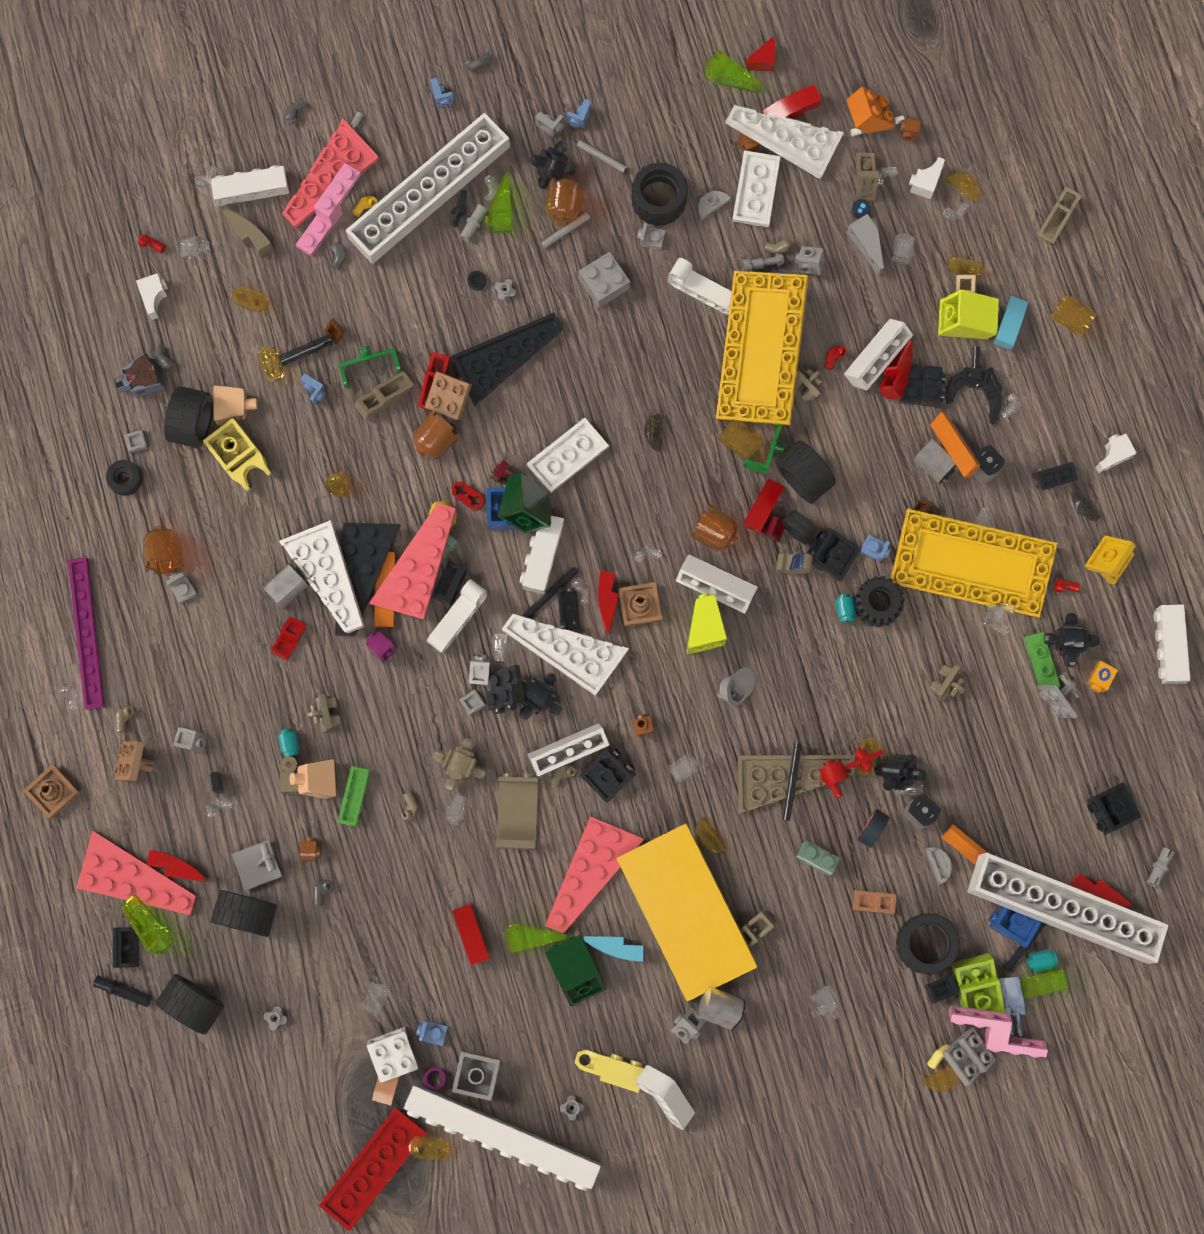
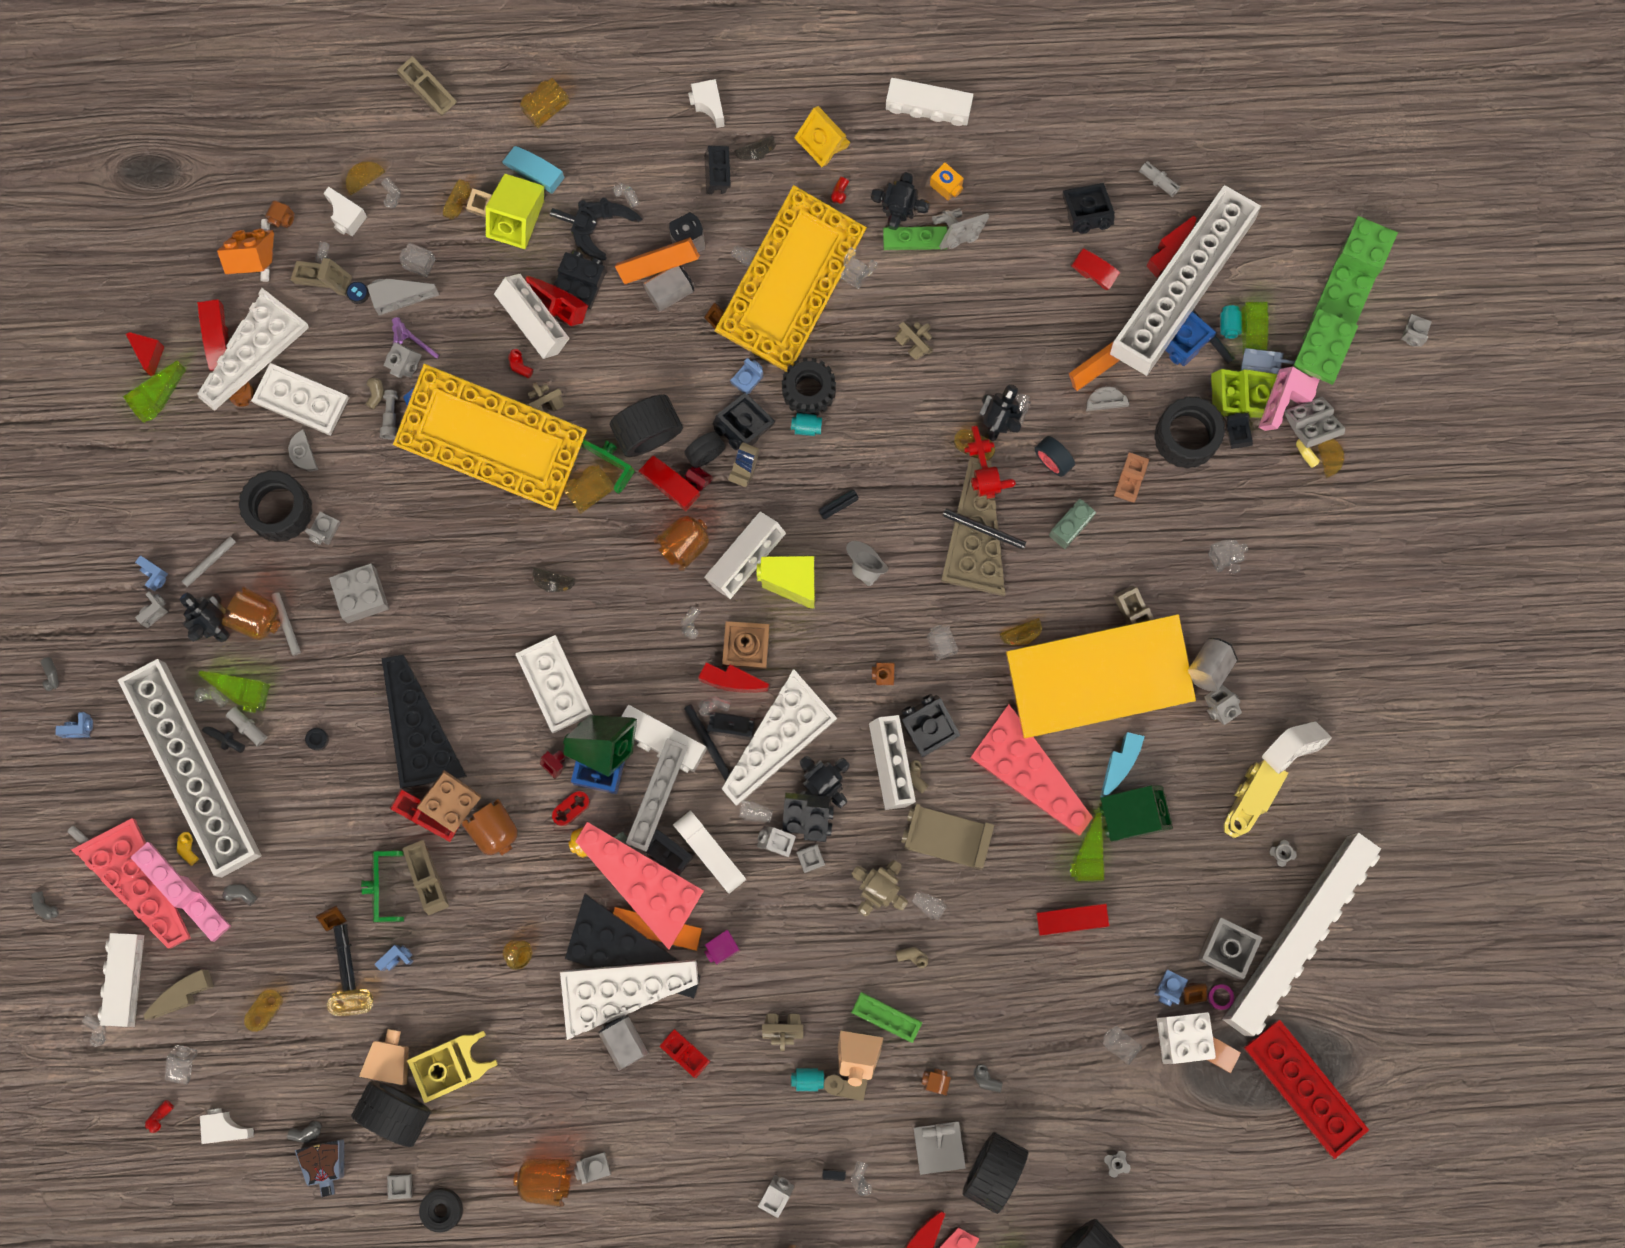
camera: 75 degrees left, 0 degrees up
clear yellow plate [409,1137,450,1160] -> none
light grey plate [494,279,516,300] -> none
white beam [668,258,732,315] -> none
black piece [903,794,941,830] -> none
none -> medium lavender plant [392,317,439,358]
none -> light grey plate [626,738,688,852]
none -> black axle [818,489,859,519]
none -> red slope [1071,248,1120,290]
none -> reddish brown slope [1183,983,1207,1005]
none -> bright green bracket [1293,216,1398,385]
none -> light grey bracket [1401,314,1432,347]

